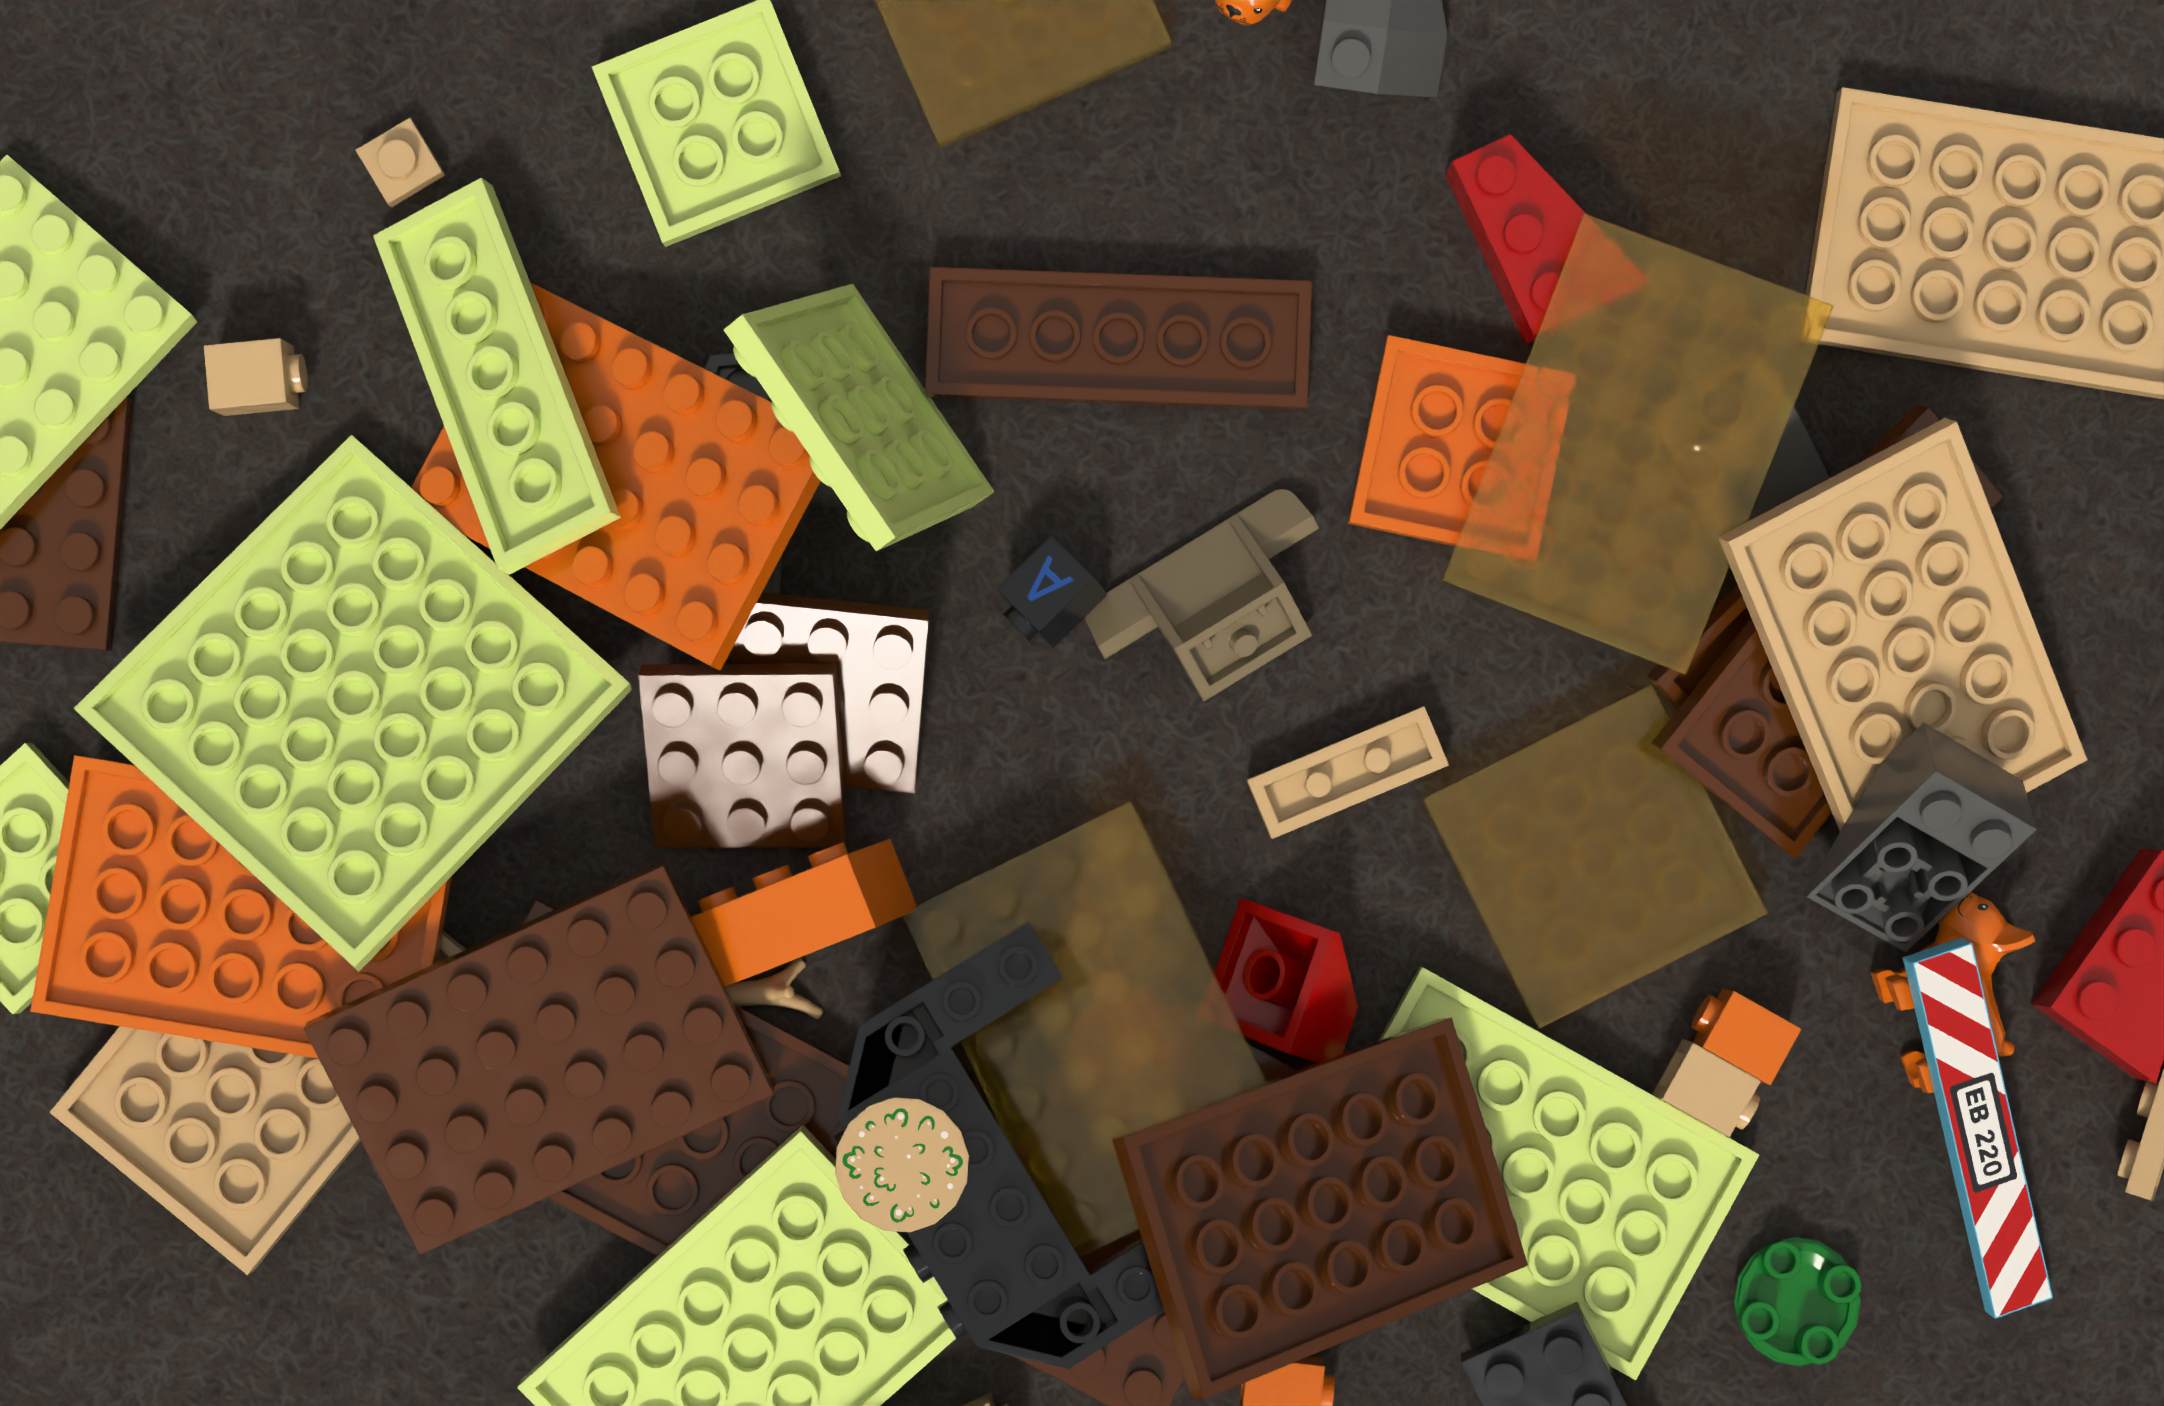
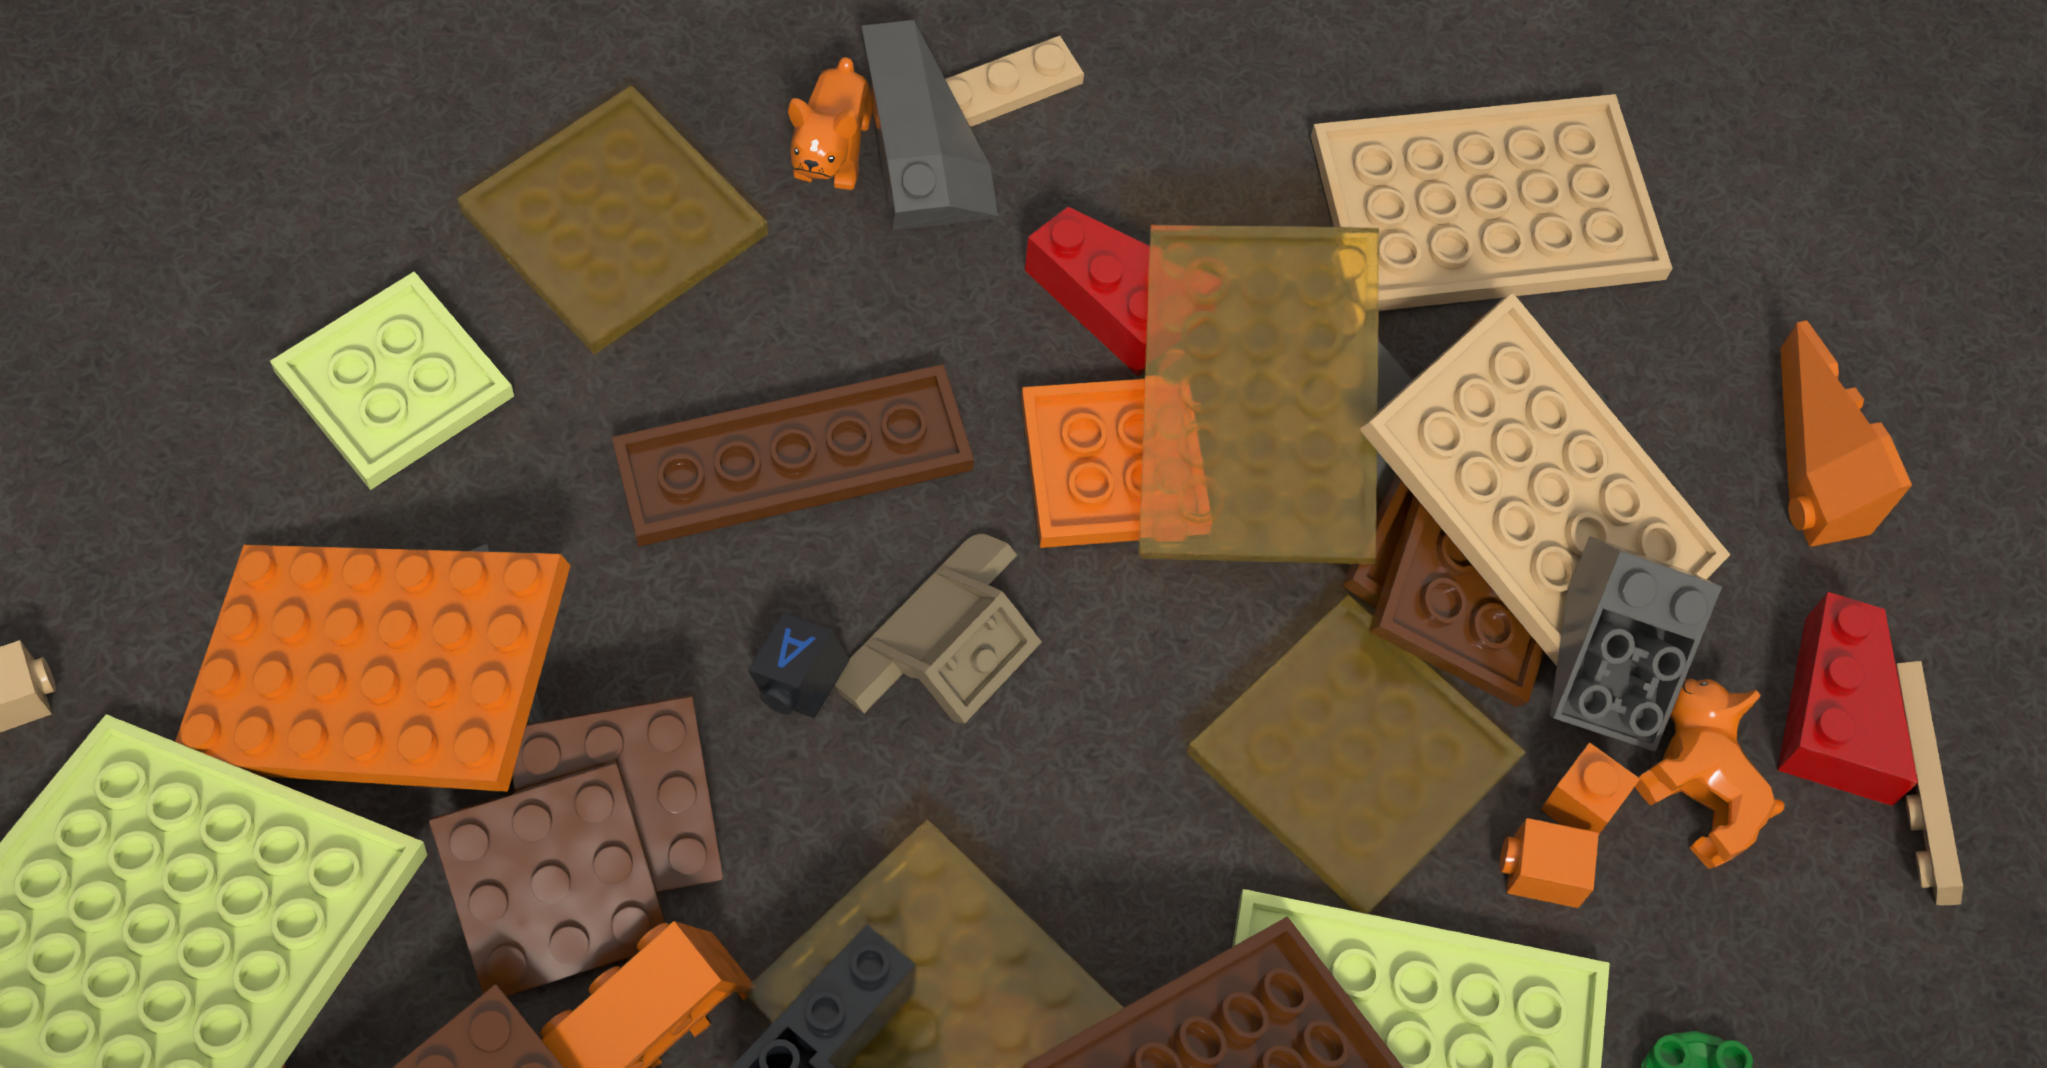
camera: 25 degrees left, 25 degrees down
tan plate [356,118,445,207] -> none
yellowish green plate [373,178,621,575] -> none
yellowish green plate [724,284,994,551] -> none
red slope [1199,898,1358,1063] -> none
tan plate [1246,706,1449,839] -> none
tan brick [1652,1039,1761,1137] -> none
tile [1903,938,2053,1319] -> none
none -> orange brick [1540,743,1640,834]

